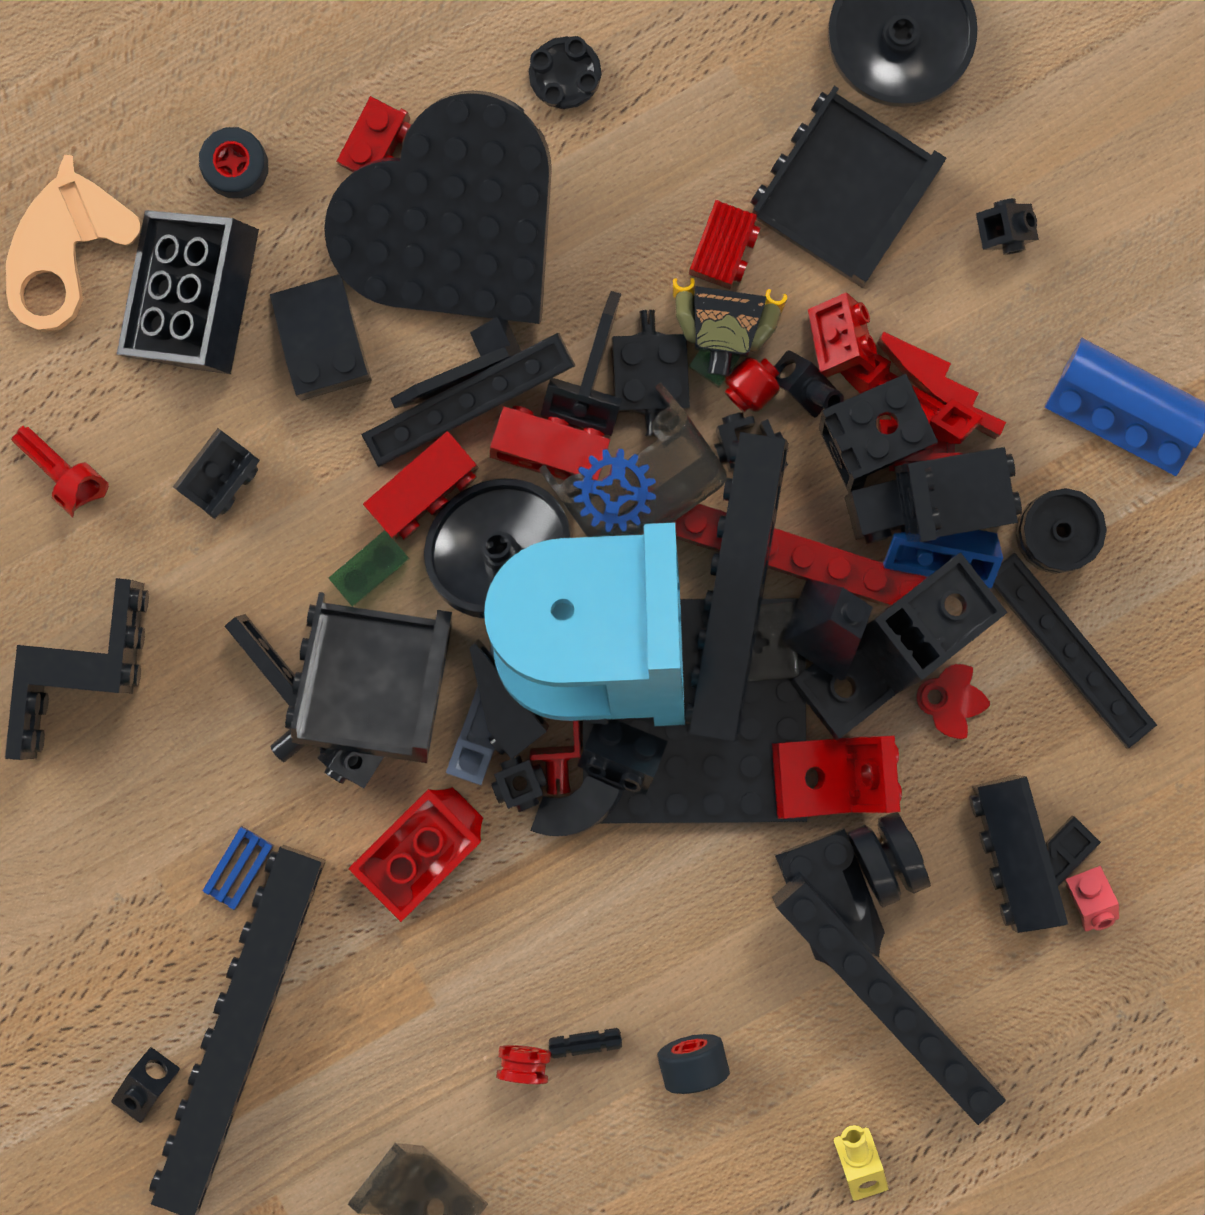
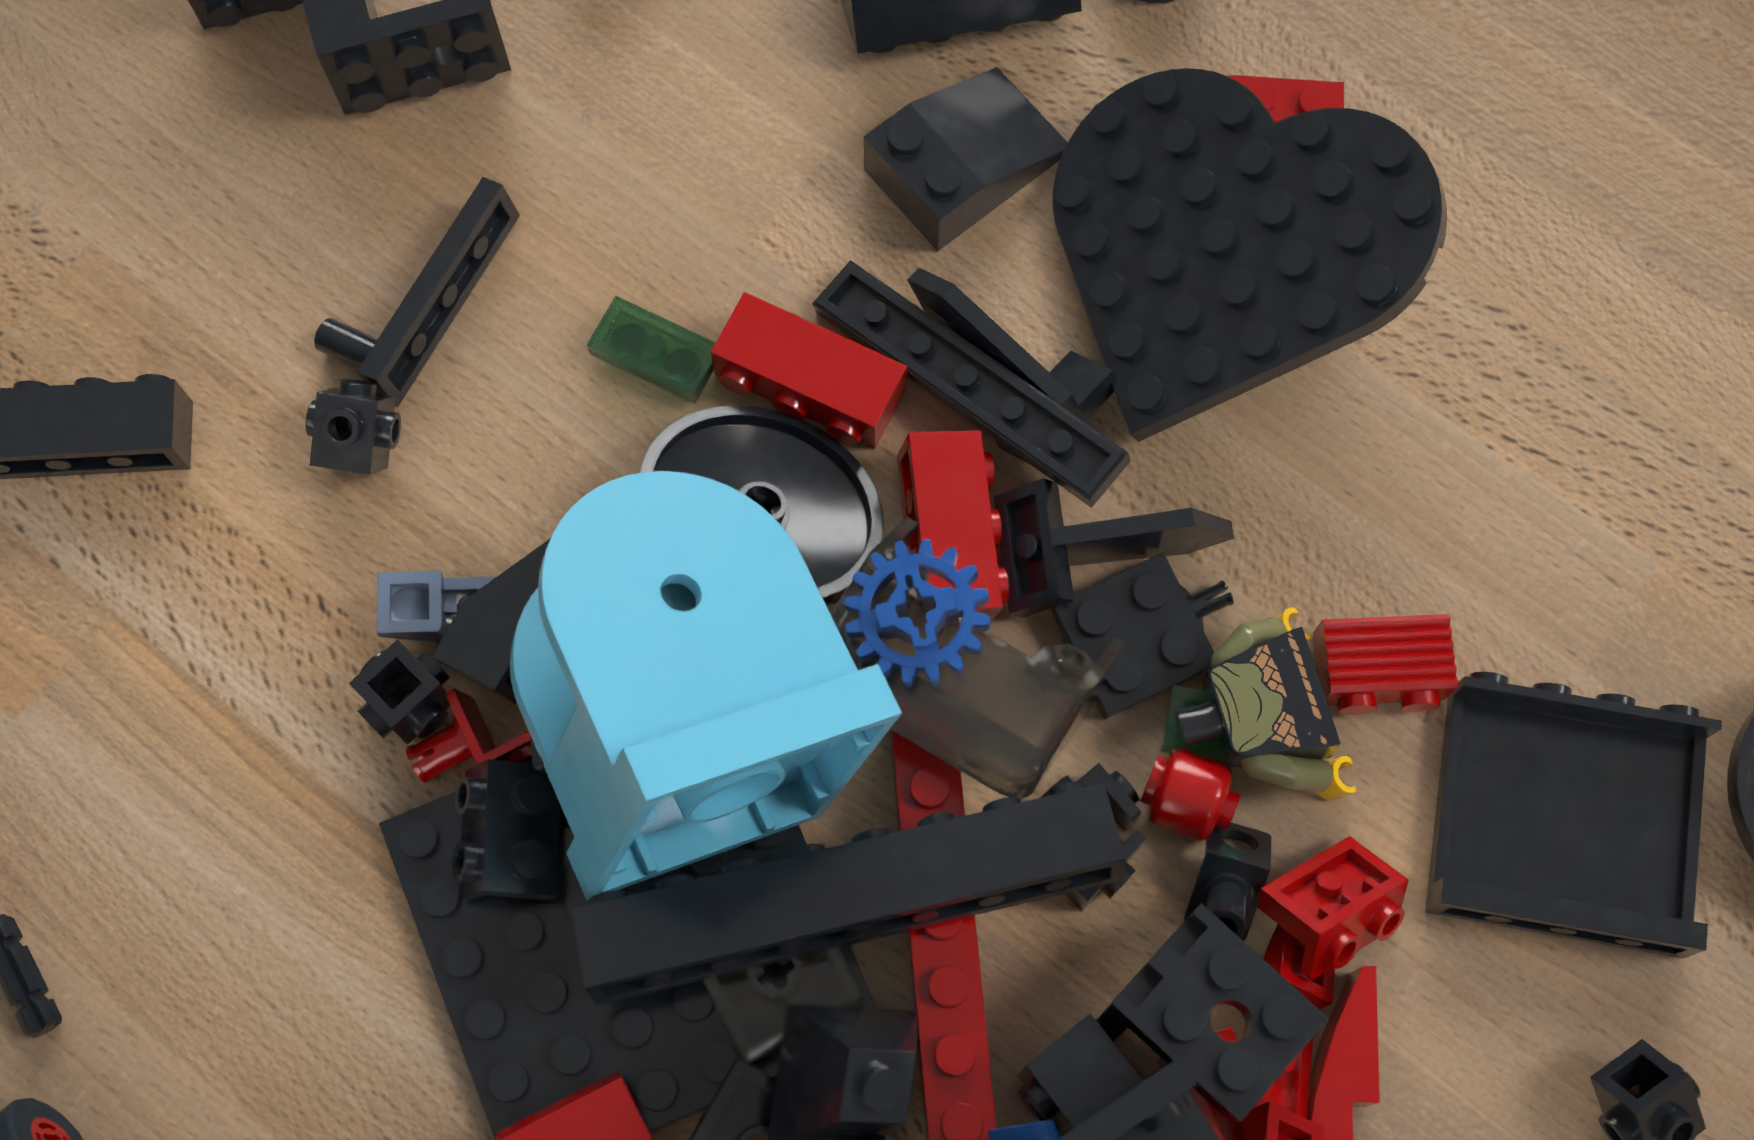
camera: 65 degrees right, 15 degrees down
black bracket [173,428,260,519] -> none
blue tile [202,826,274,910] -> none
black panel [285,592,452,763] -> none
red slope [348,787,484,922] -> none
black dish [528,36,602,109] -> none
black tile [530,775,625,836] -> none

